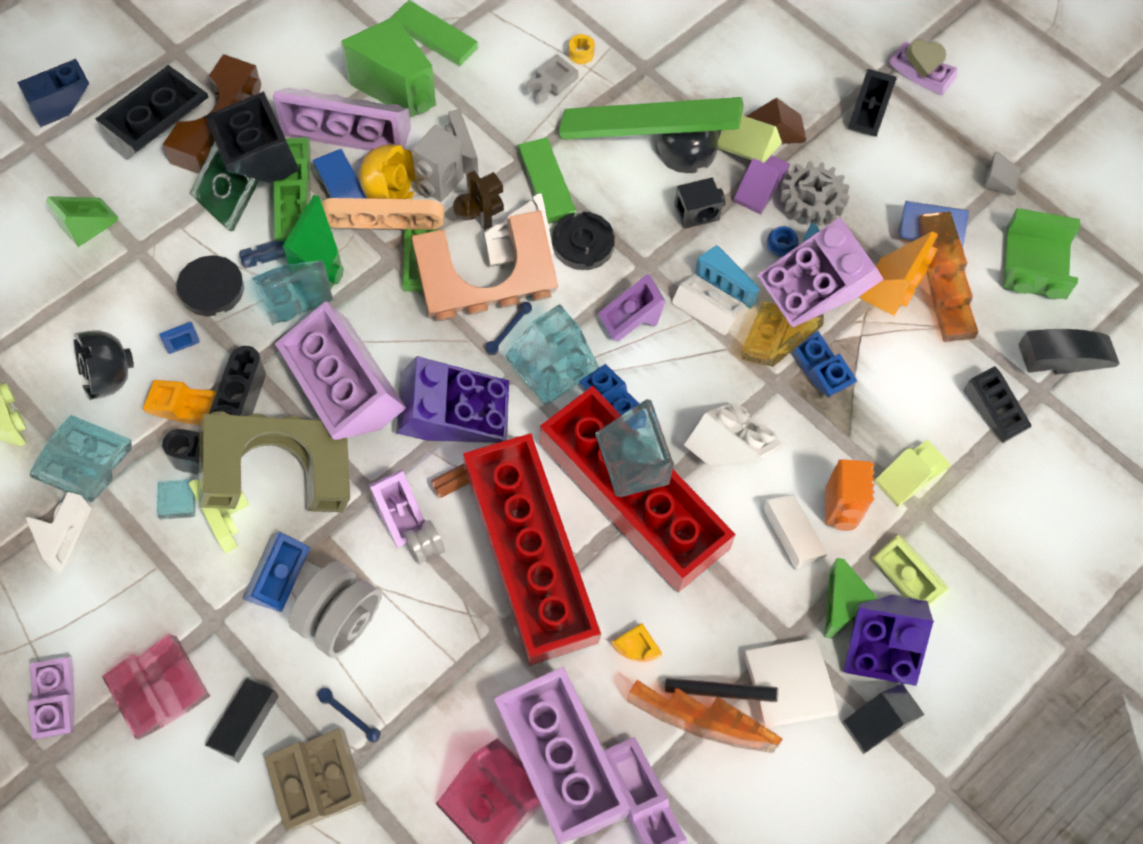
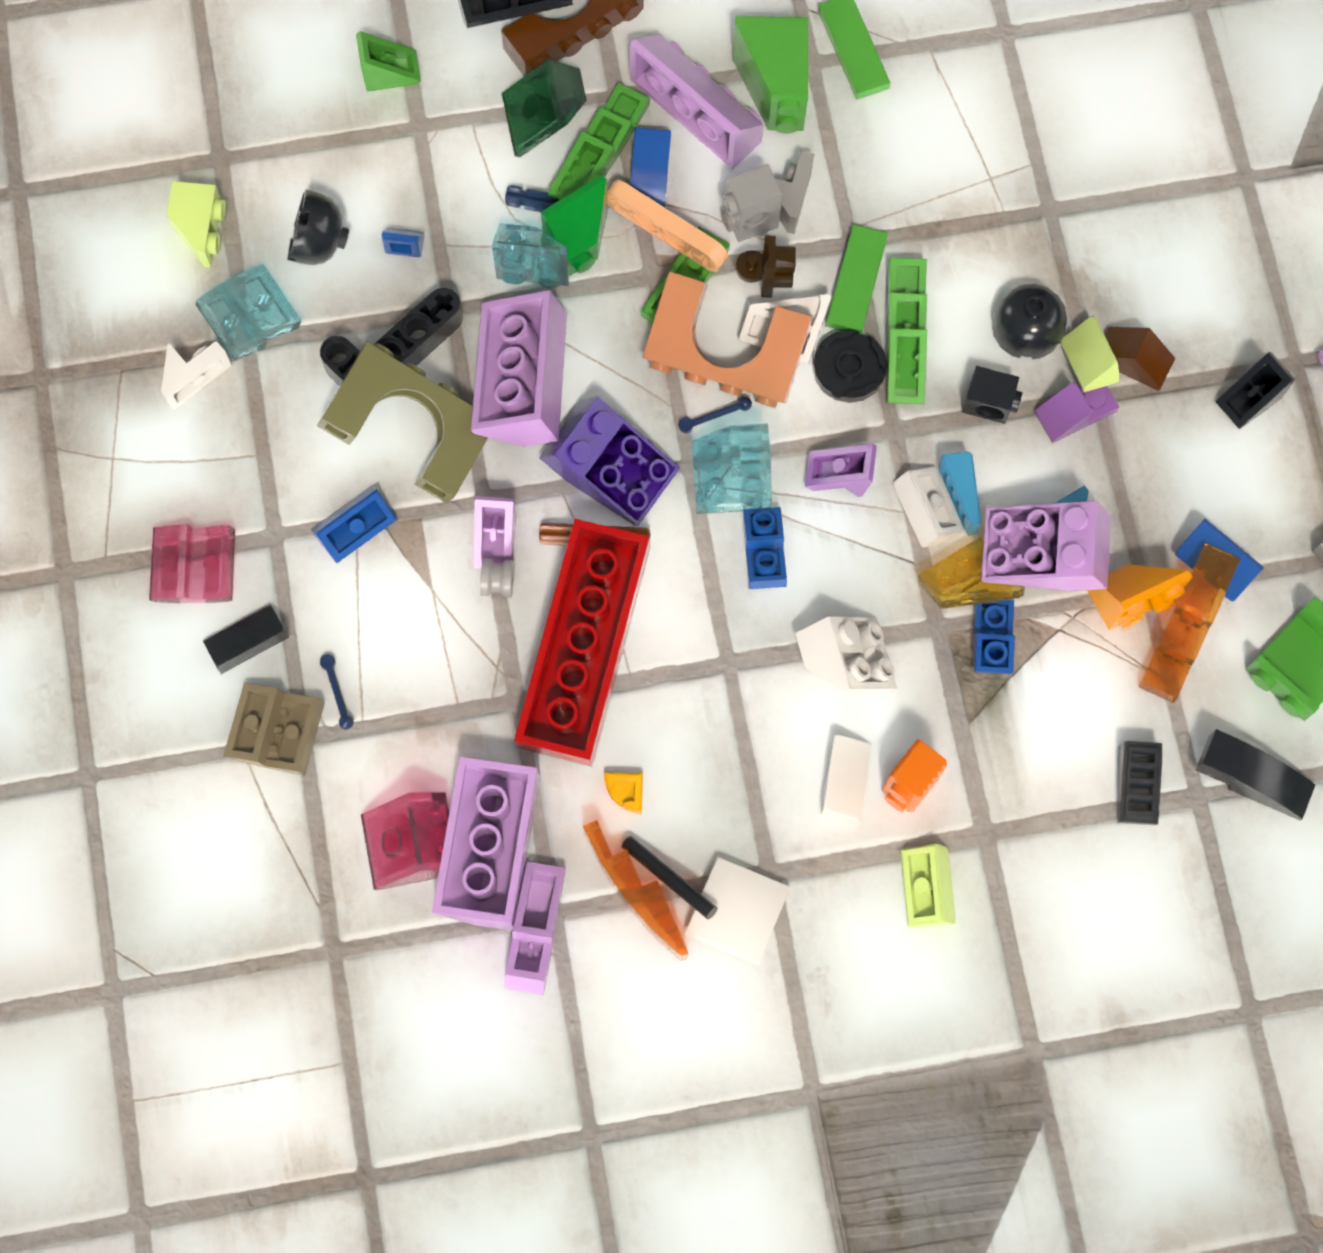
camera: 35 degrees right, 10 degrees up
lavender slope [28,657,74,740] -> none
light orange slope [143,380,217,426] -> none
clear light blue tile [157,480,196,520] -> none
black tile [177,255,245,317] -> none
yellowish green slope [189,480,249,553] -> none
black slope [205,91,300,183] -> none
light grey wheel [288,561,382,658] -> none
yellow cylinder [358,144,416,199] -> none
light grey plate [525,54,578,104] -> none
red brick [539,386,736,593] -> none
bright green tile [559,97,744,139] -> none
yellow bush [568,34,595,64] -> none
clear light blue slope [596,399,674,497] -> none
blue plate [767,226,799,257] -> none
light grey gear [780,161,850,226] -> none
bright green slope [825,558,878,639] -> none
black slope [842,683,925,754] -> none
dark purple slope [843,595,934,686] -> none
yellowish green slope [874,439,951,507] -> none
none -> bright green slope [887,258,927,405]

